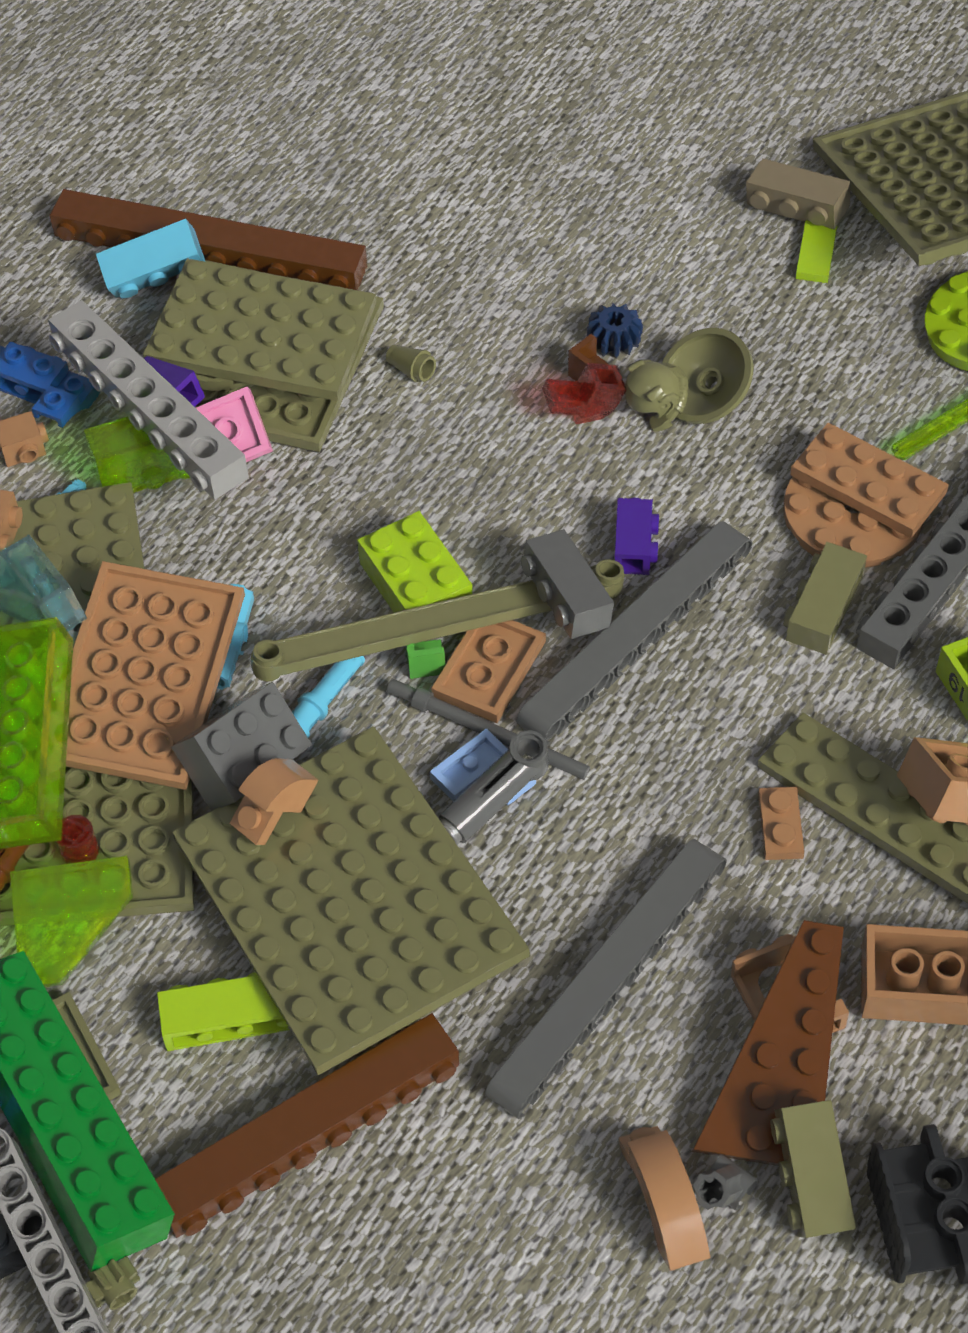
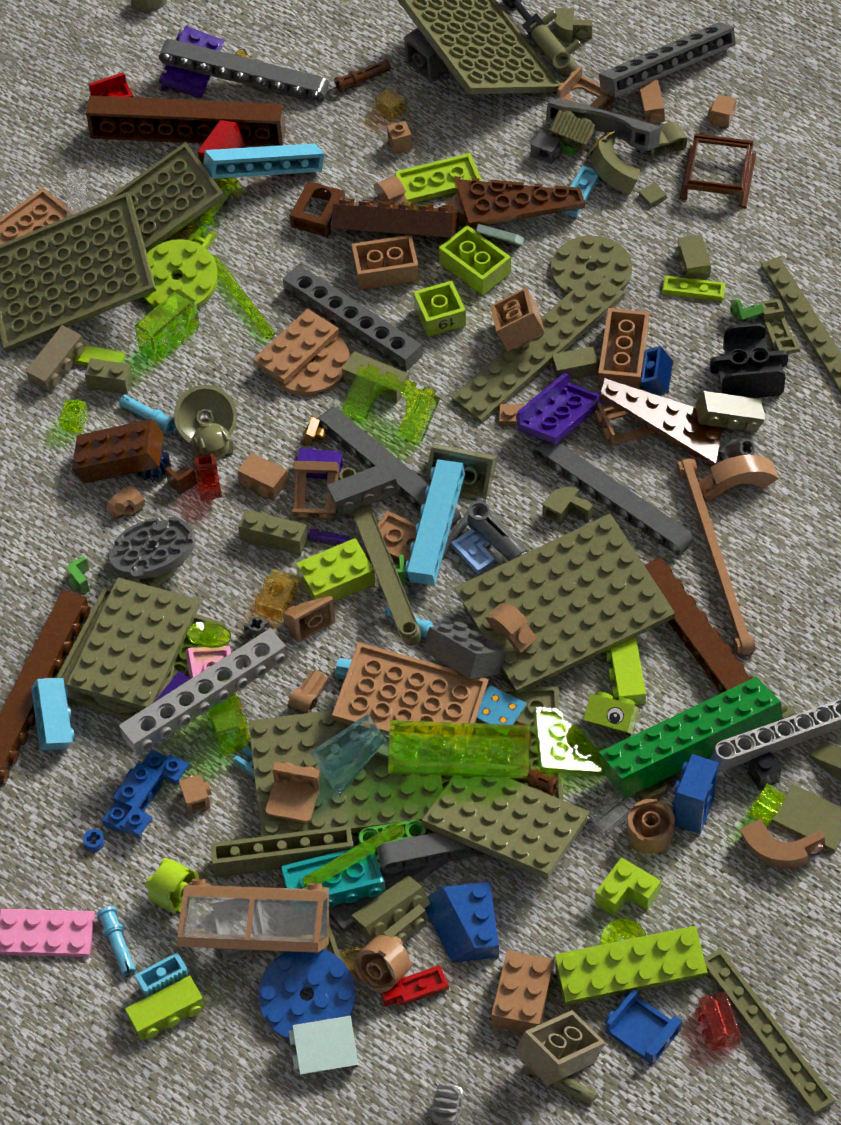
camera: 85 degrees left, 0 degrees up
none -> clear neon green brick [59,399,89,433]
none -> bright green bracket [66,556,90,595]
none -> reddish brown brick [72,419,164,483]
none -> olive brick [85,358,133,395]
none -> medium nougat rock [107,485,145,517]
none -> dark grey plate [109,517,195,579]
none -> medium azure pin [119,394,176,435]
none -> clear neon green brick [135,289,200,363]
none -> clear neon green dish [187,622,232,648]
none -> medium nougat brick [237,453,289,499]
none -> olive brick [238,509,308,555]
none -> dark grey gear [243,616,270,639]
none -> clear yellow brick [255,569,299,622]
none -> medium nougat slope [283,596,336,642]
none -> medium nougat piece [288,670,328,714]
none -> medium nougat panel [292,461,339,520]
none -> pearl gold tile [301,417,327,446]
none -> dark purple axle [308,529,350,546]
none -> clear neon green arch [341,364,440,445]
none -> medium azure brick [405,459,465,586]
none -> olive slope [425,444,498,501]
none -> dark azure sticker [477,686,526,732]
none -> dark purple bracket [516,373,604,444]
none -> olive brick [542,487,593,525]
none -> olive brick [552,347,600,380]
none -> lime brick [583,691,639,735]
none -> blue brick [640,346,674,396]
none -> medium nougat piece [676,458,756,655]

